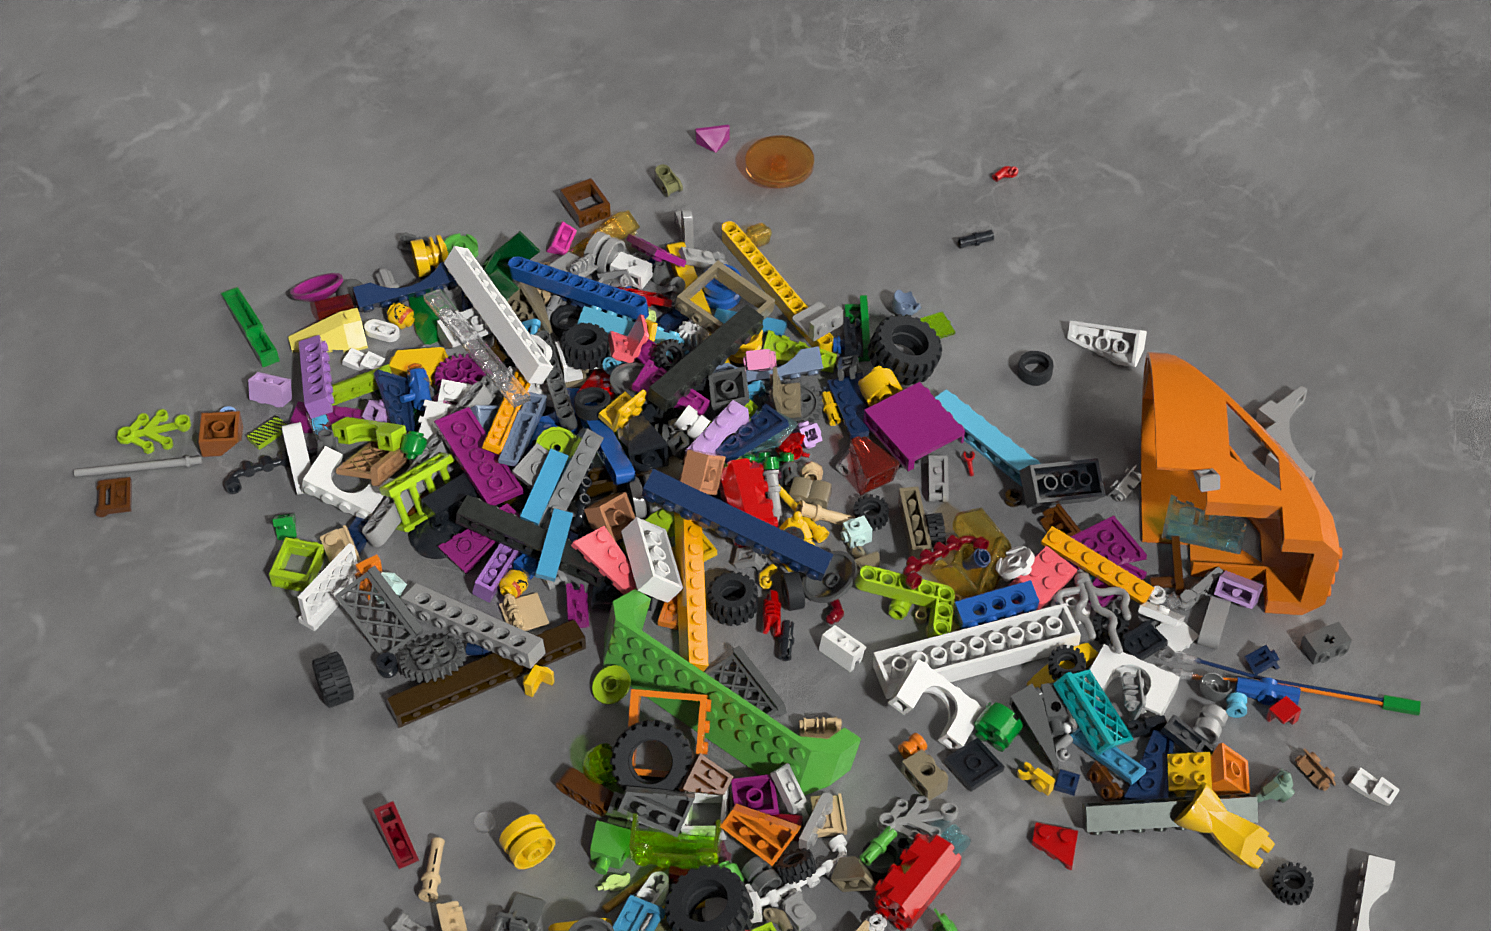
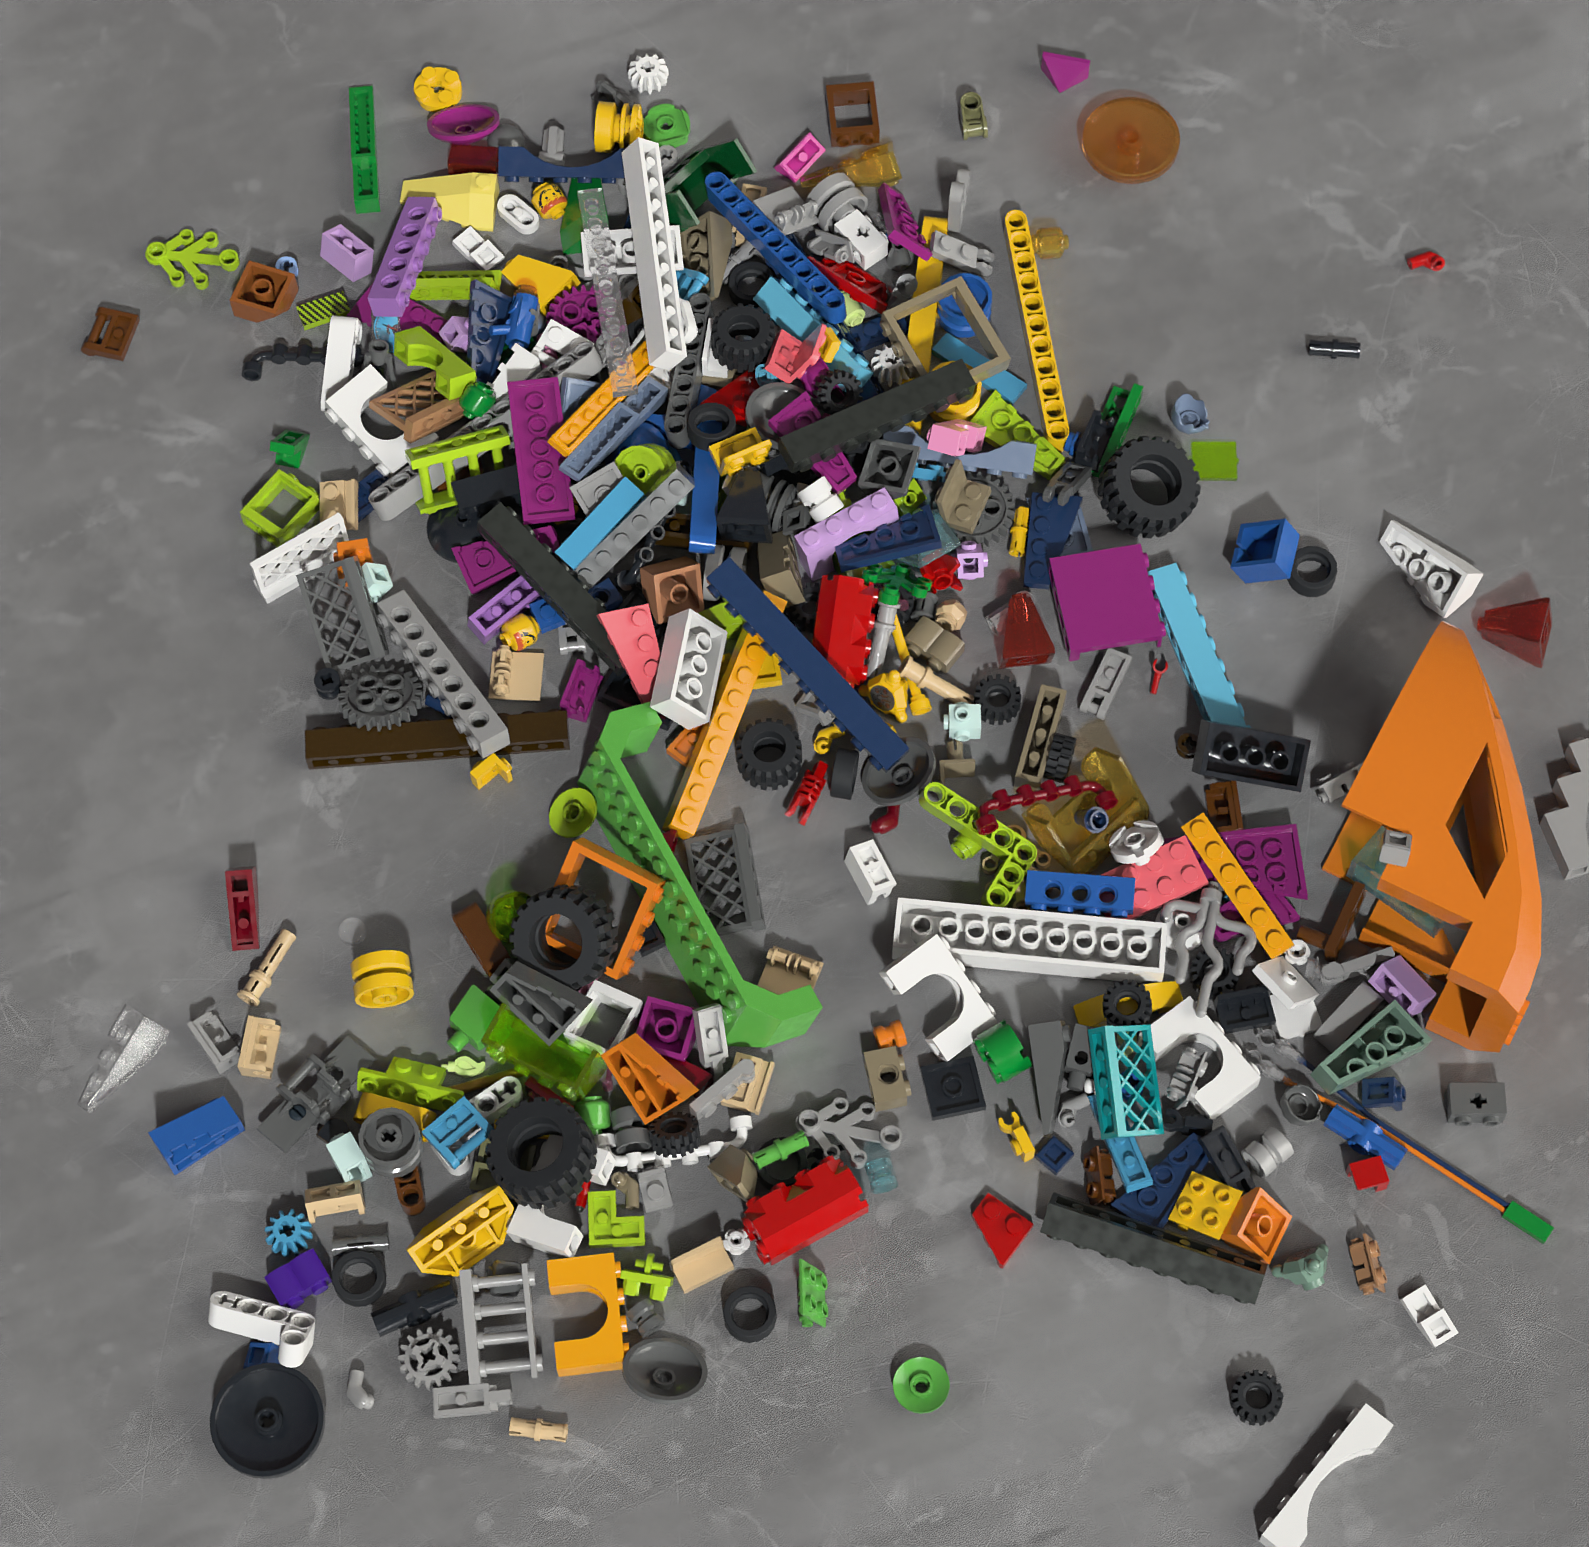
camera: 25 degrees right, 15 degrees up
light grey bar [74,456,203,477] -> none
black tyre [312,651,354,708] -> none
dark azure tile [535,508,573,582] -> none
nougat slope [679,449,726,495] -> none
wing [679,753,733,795] -> none
black pin [778,620,795,661] -> none
light grey bracket [793,302,843,341] -> none
yellow brick [858,366,903,407] -> none
yellow hips [1174,782,1275,869] -> none
medium azure wheel [1226,692,1247,718] -> none
none -> lime bracket [357,1056,464,1112]
none -> yellow plate [414,66,462,112]
none -> white gear [628,53,669,95]
none -> black plate [639,920,666,957]
none -> blue piece [1230,519,1300,584]
none -> sand green wedge [1310,1000,1432,1095]
none -> clear red slope [1477,597,1553,668]

